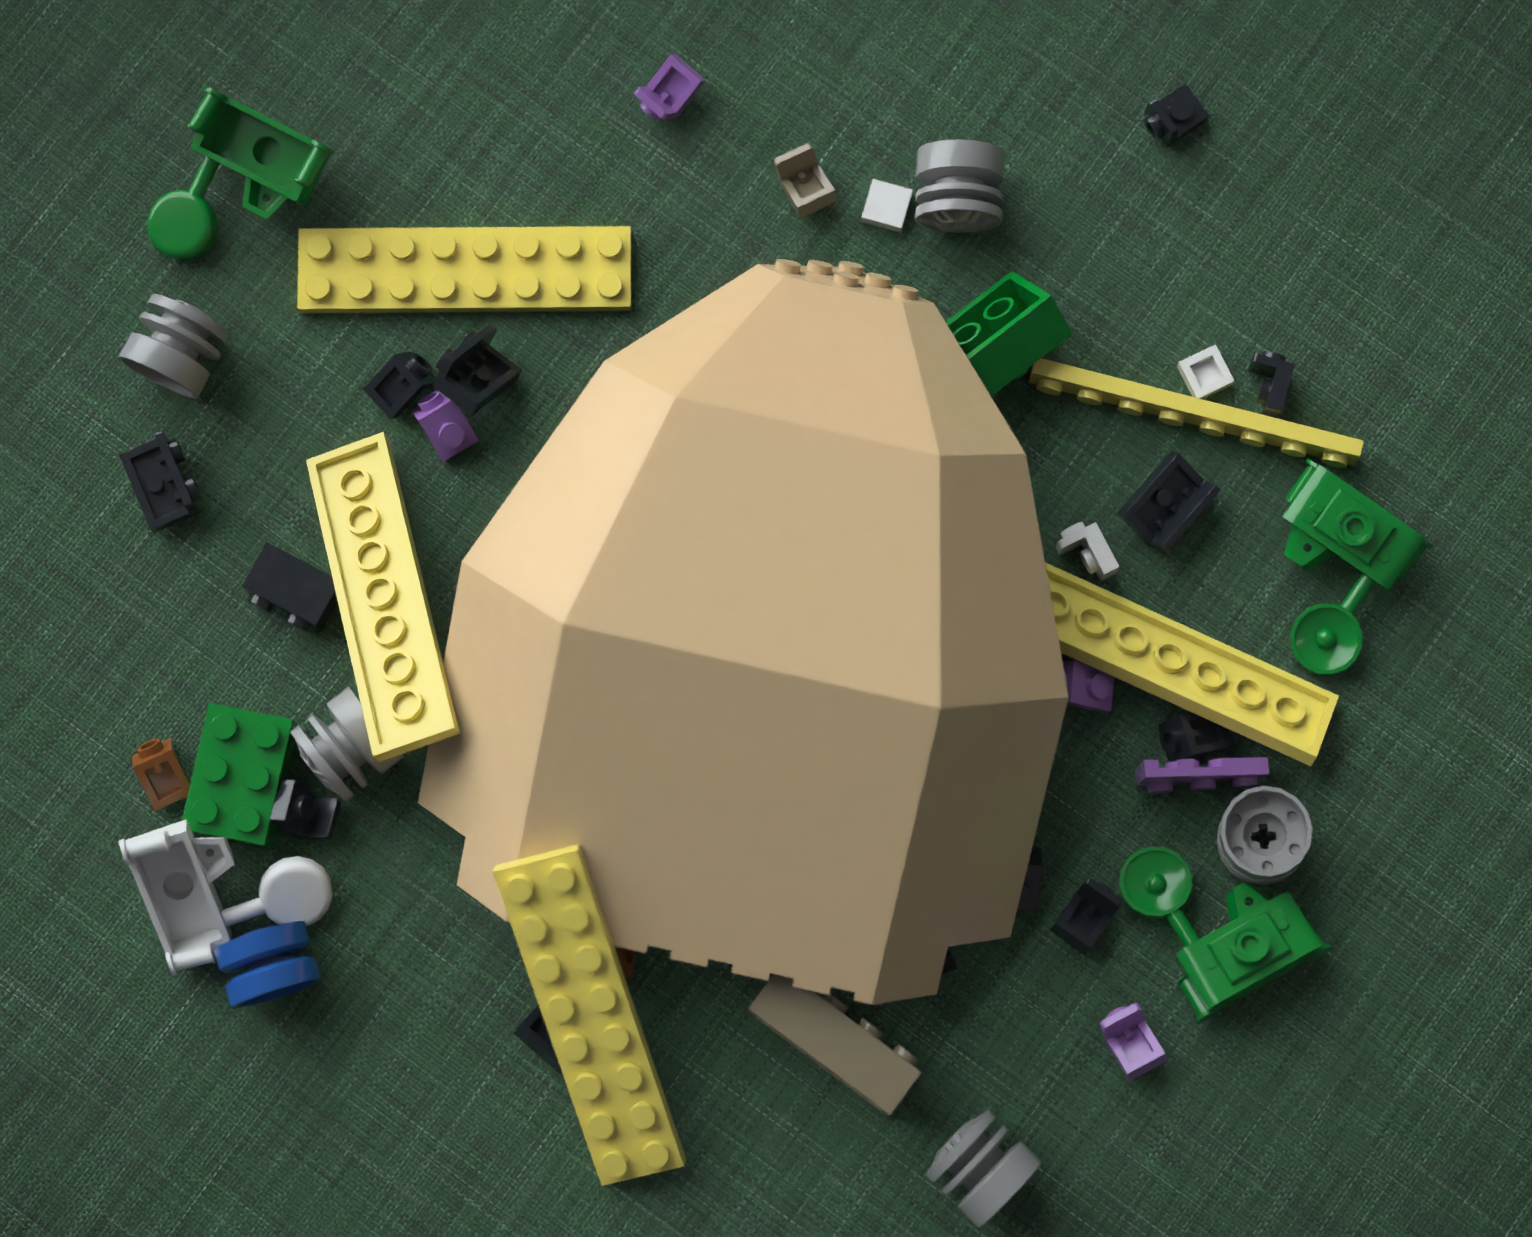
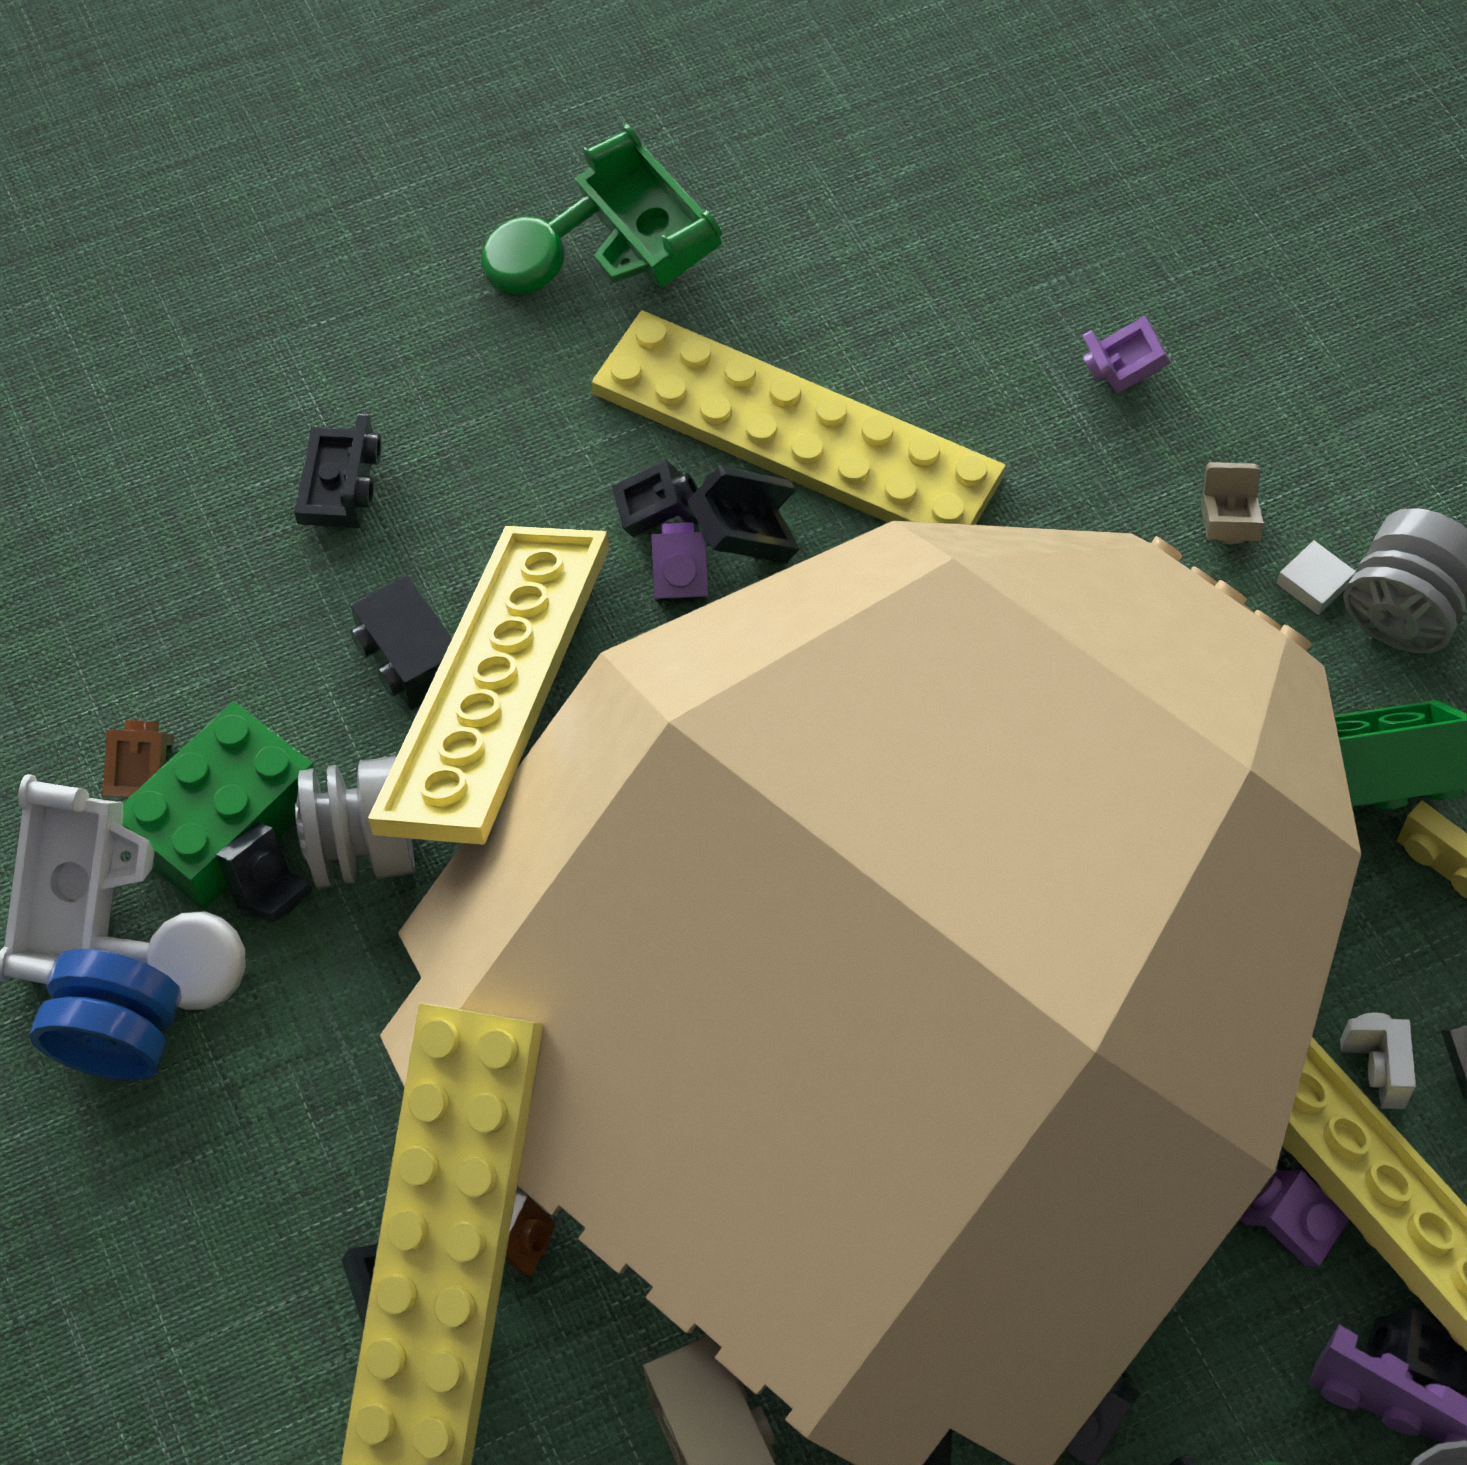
camera: 30 degrees right, 20 degrees down
light grey wheel [118,294,230,399] -> none

